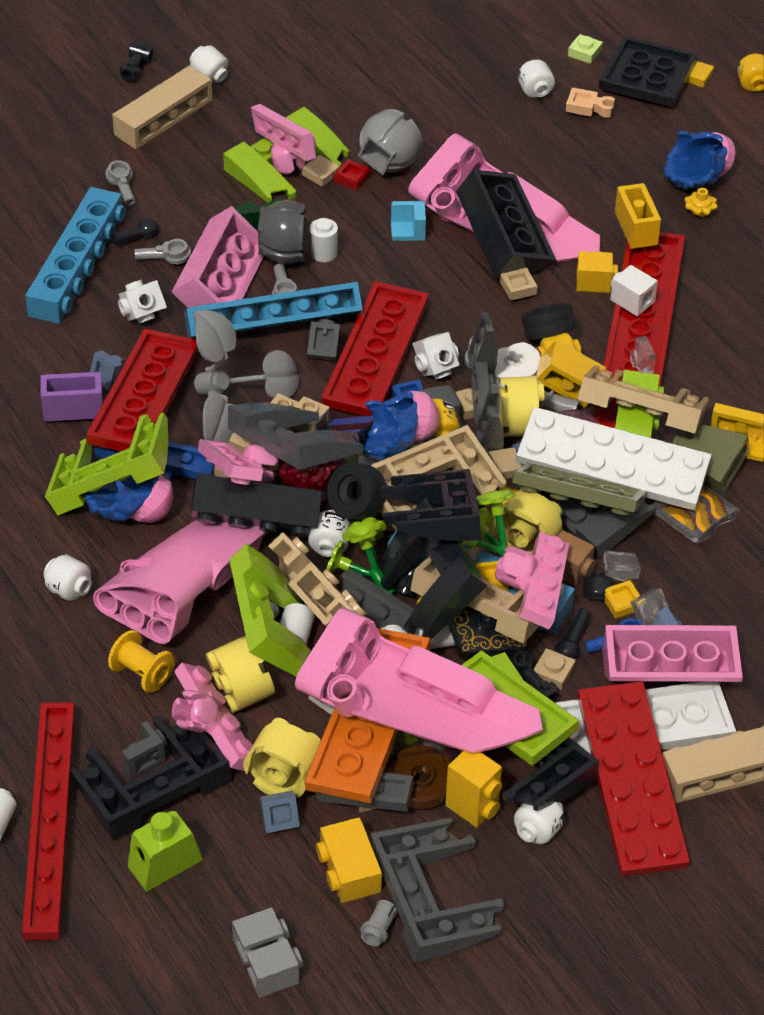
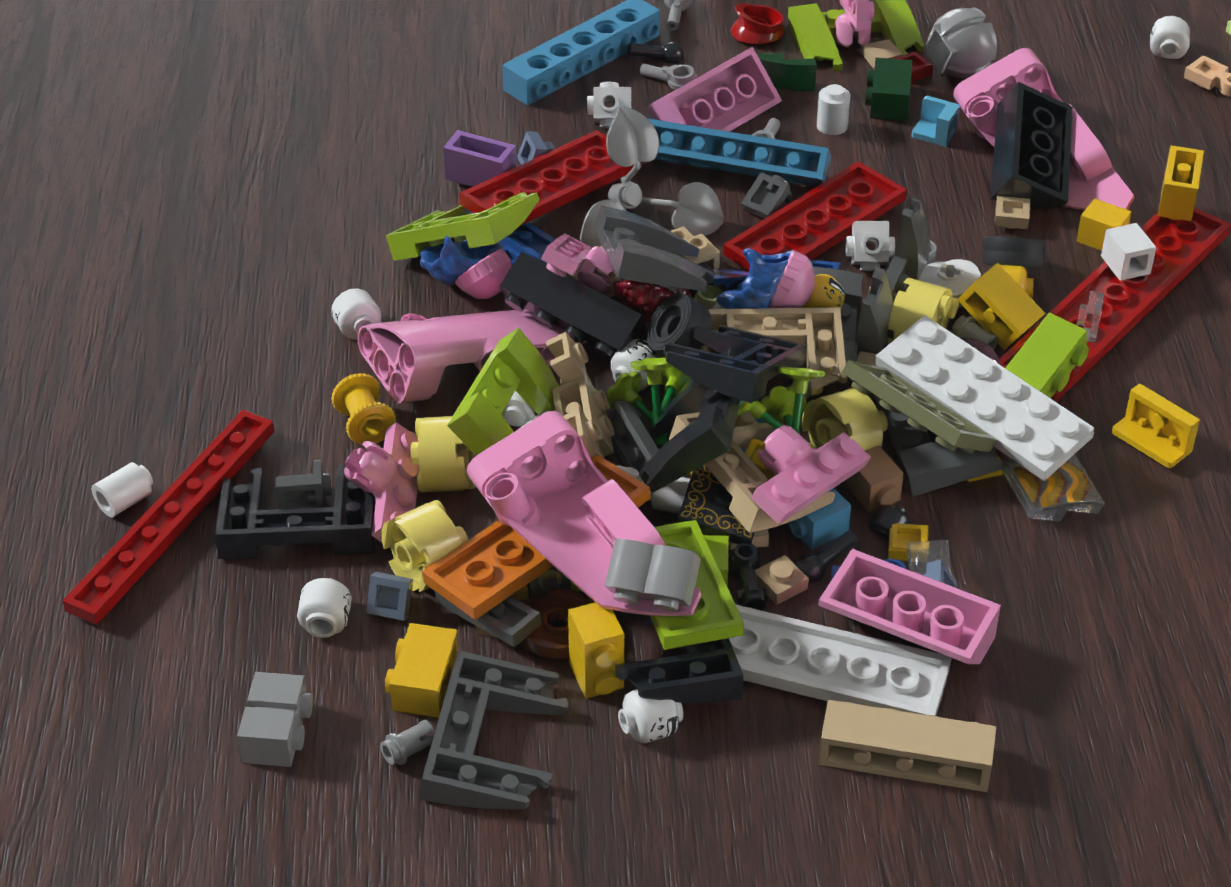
camera: 30 degrees right, 5 degrees down
lime torso [128,811,203,892] -> none
dark grey piece [258,200,307,265] -> none
tan wedge [577,365,709,433] -> none
red plate [577,681,690,877] -> none
clear plate [603,551,641,581] -> none
olive torso [672,424,750,496] -> none
none -> white head [297,578,352,638]
none -> light grey brick [605,539,701,611]
none -> red piece [731,3,785,45]
none -> dark green brick [865,58,912,121]

